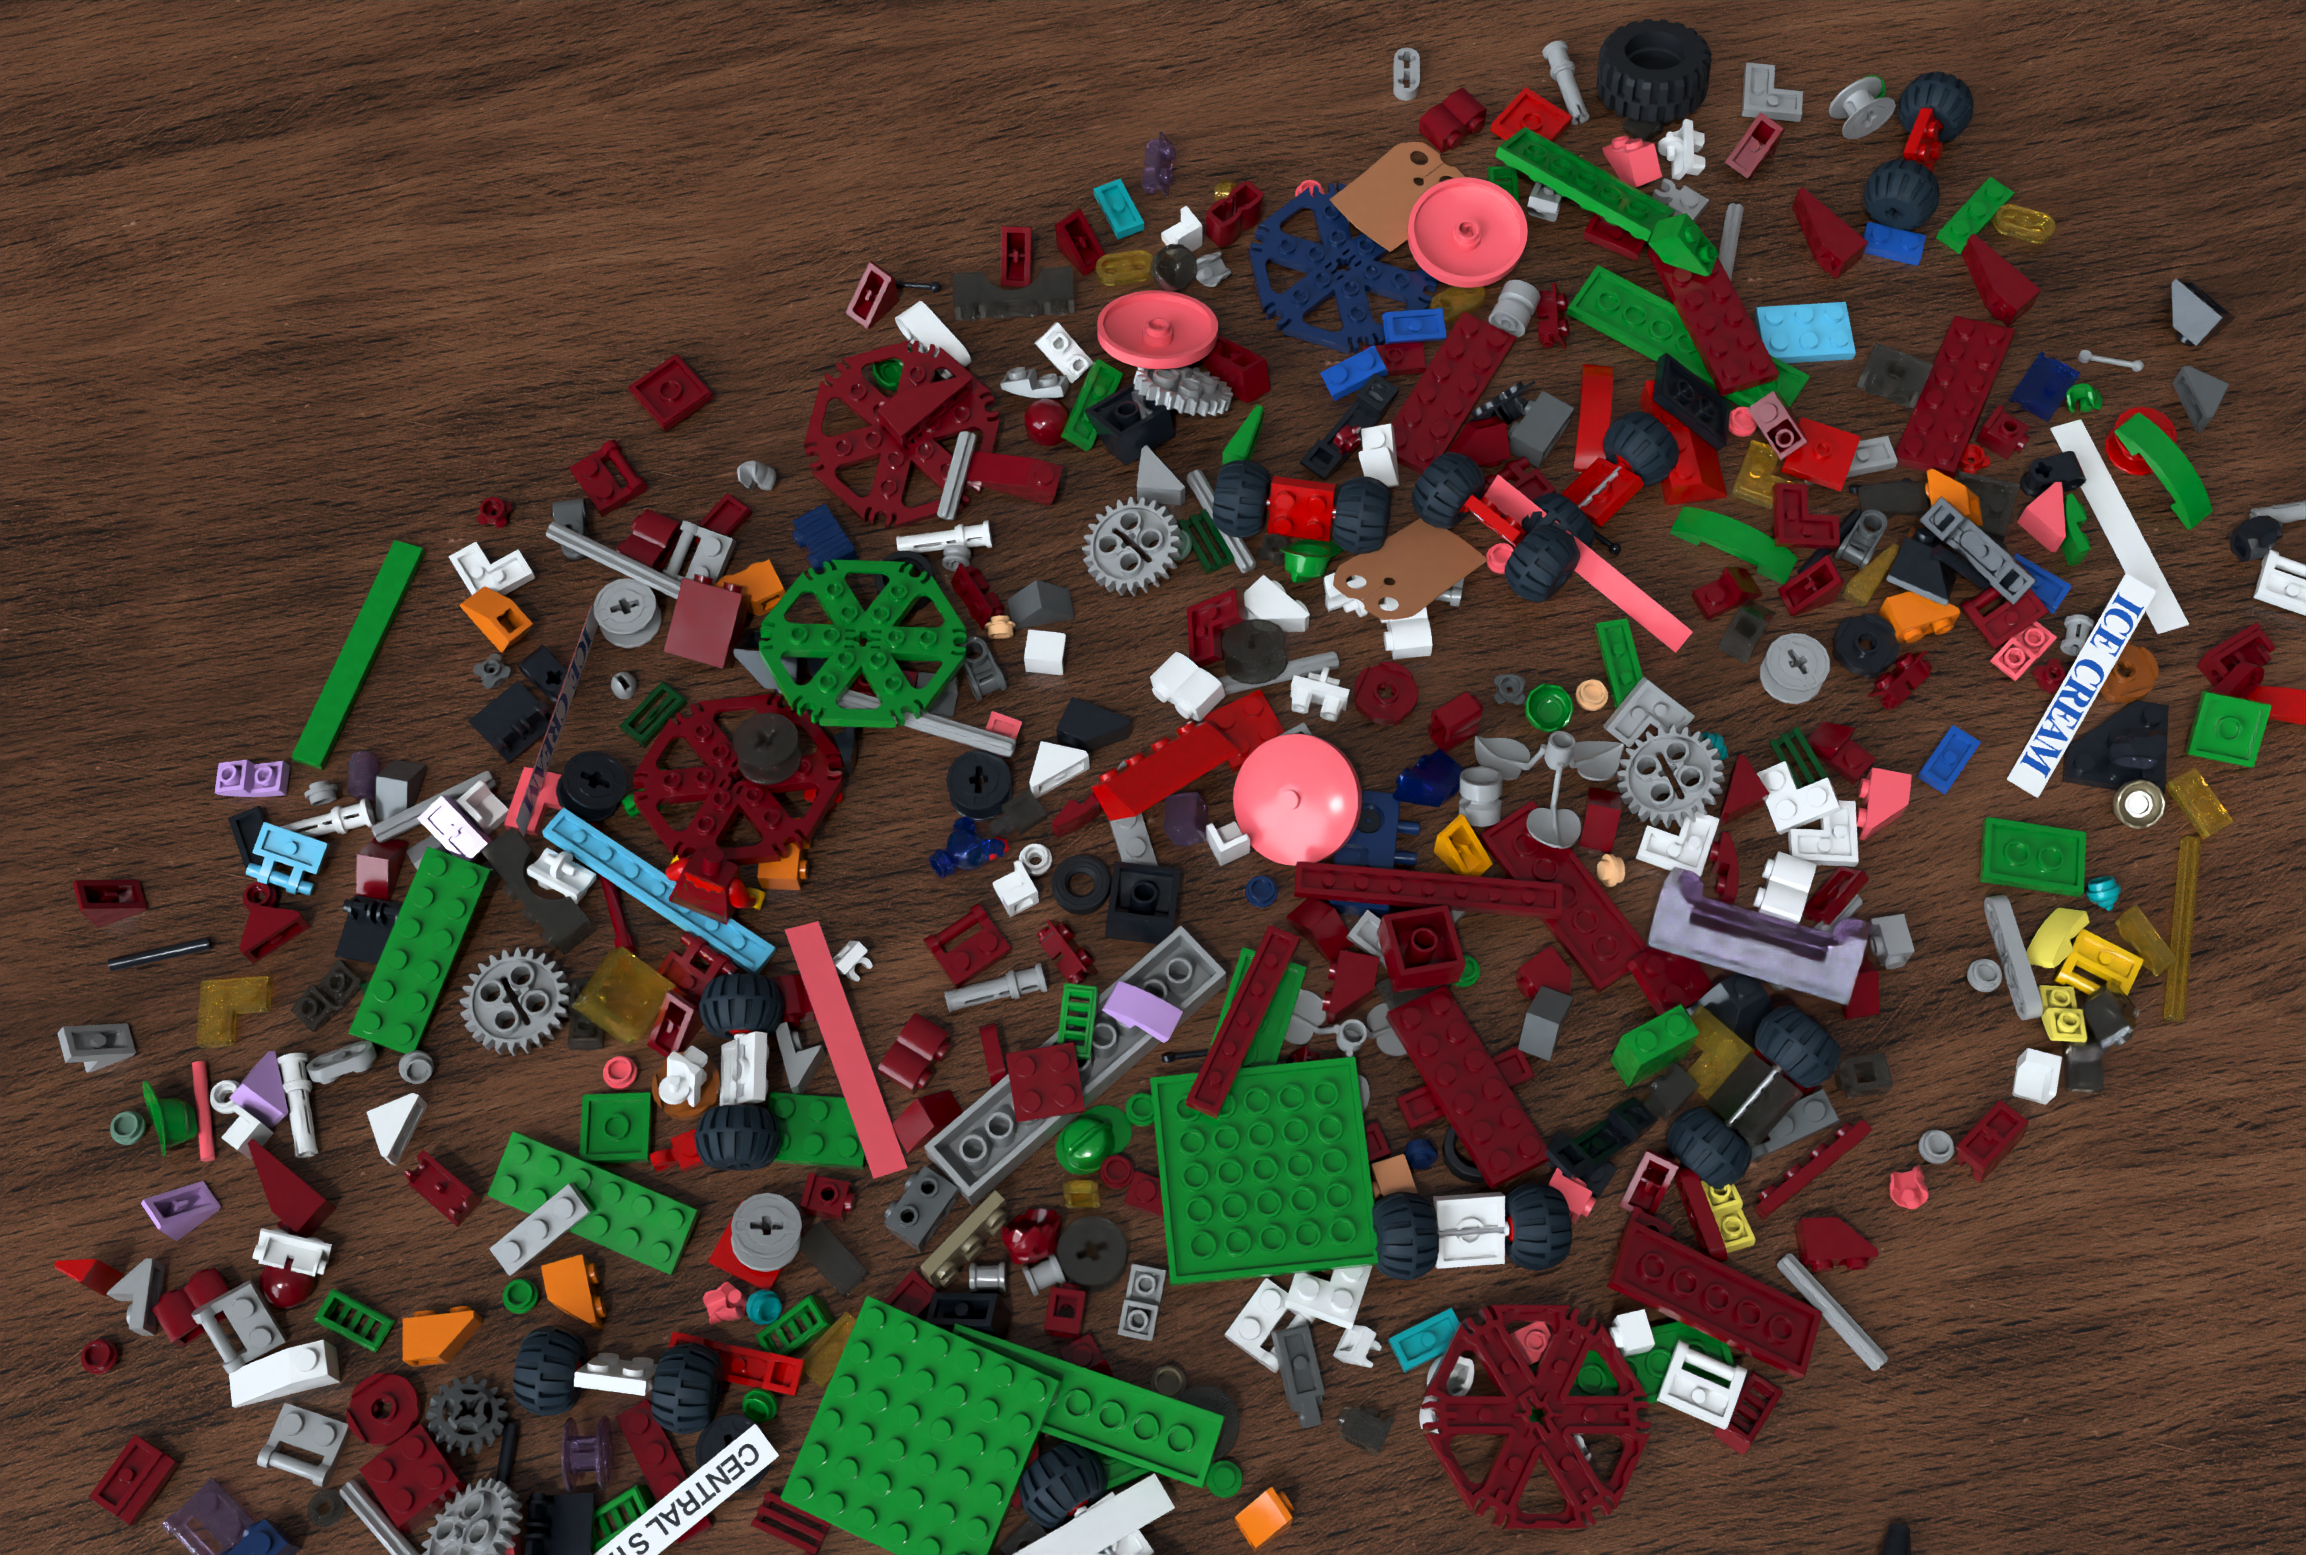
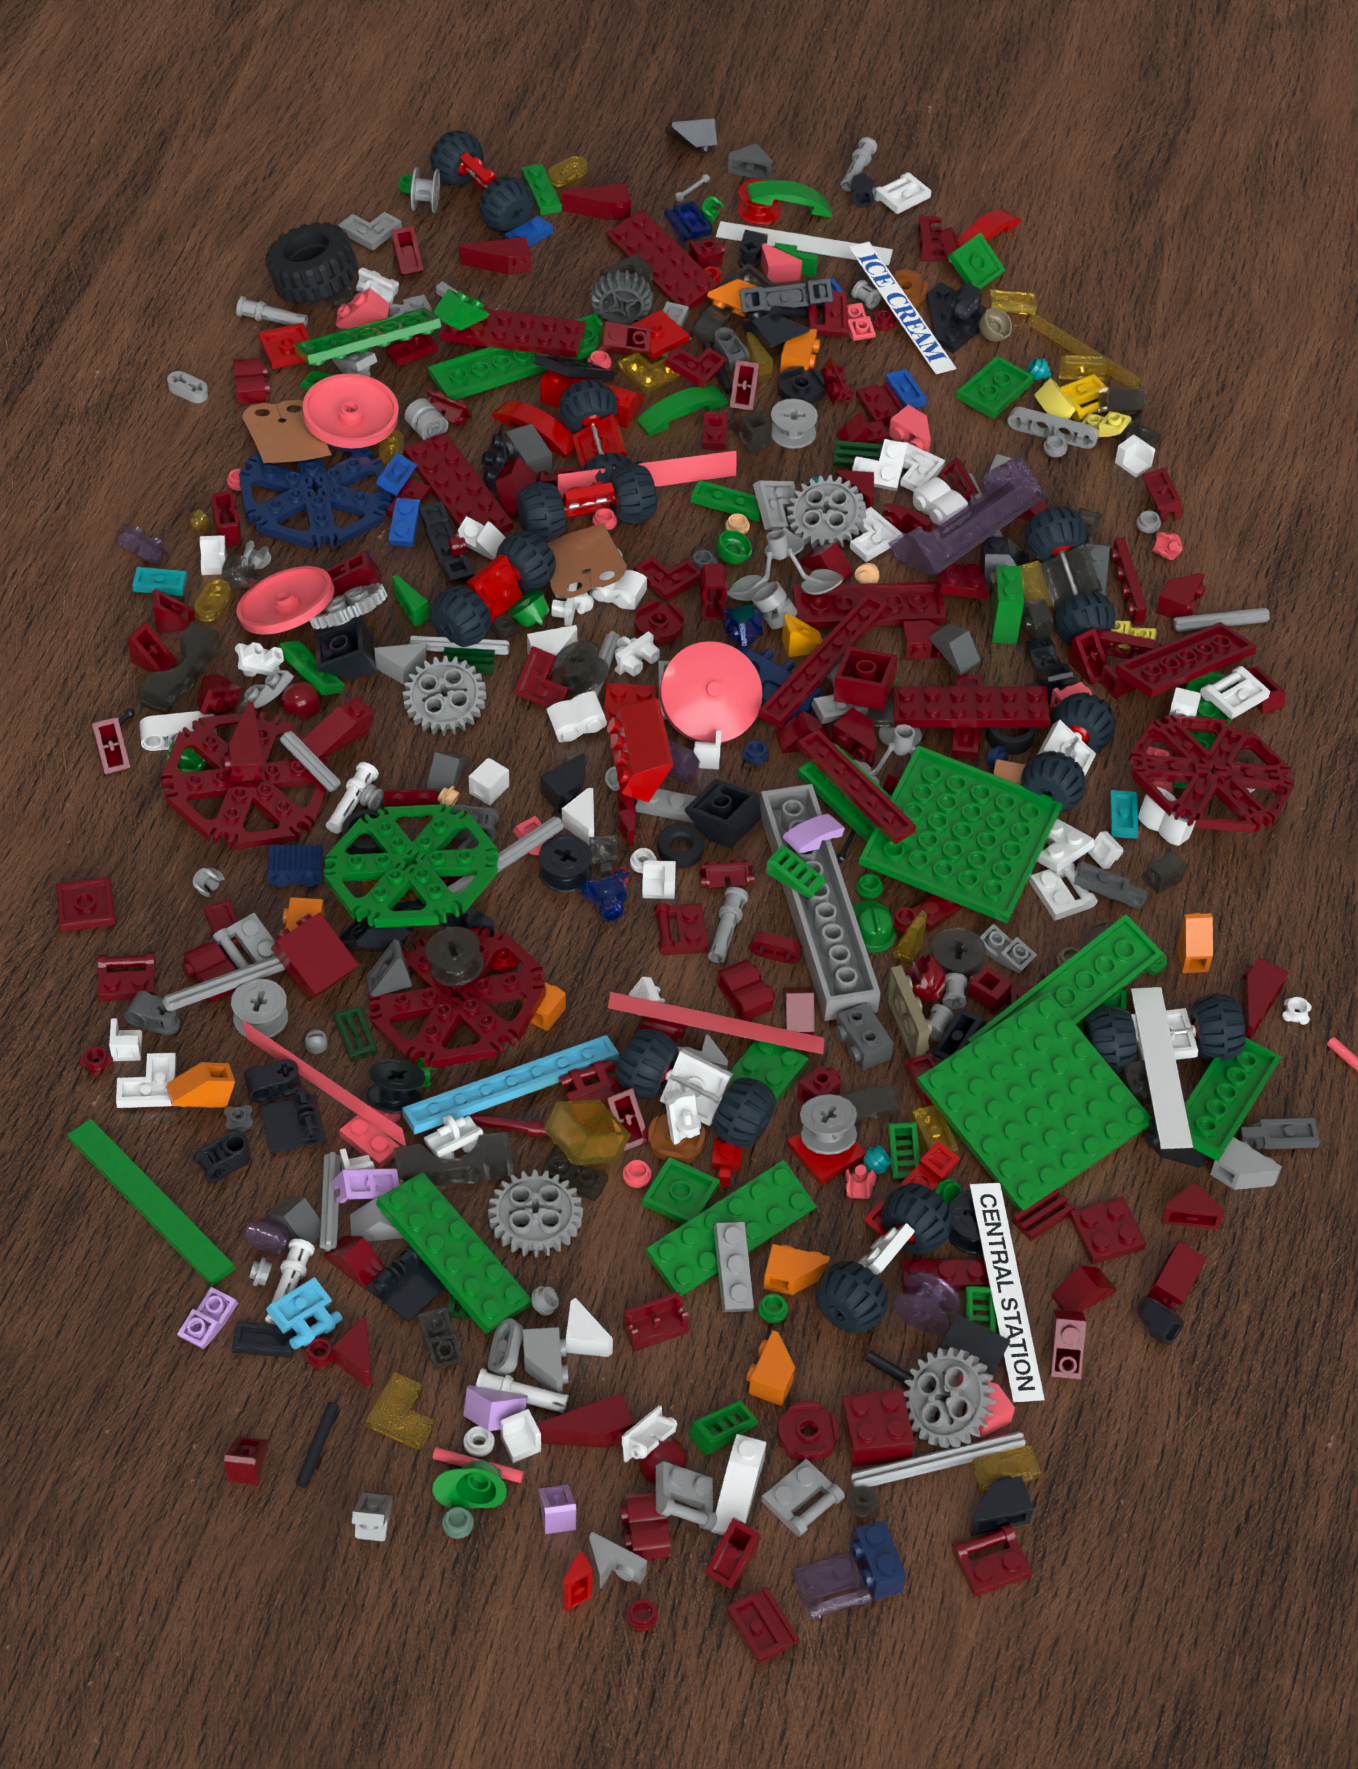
camera: 65 degrees left, 15 degrees down
dark grey gear [426,1376,507,1456] -> none
torso [666,847,766,925] -> none
dark red plate [1006,1042,1085,1123] -> none
medium azure plate [1754,302,1856,363] -> none
none -> white panel [109,1018,142,1061]
none -> black piece [193,1131,251,1183]
none -> dark red slope [195,674,242,715]
none -> dark grey slope [366,939,412,997]
none -> light grey slope [523,1327,568,1394]
none -> dark grey gear [591,270,653,324]
none -> dark red plate [634,556,701,602]
none -> dark red slope [705,1517,761,1589]
none -> dark red plate [856,382,904,425]

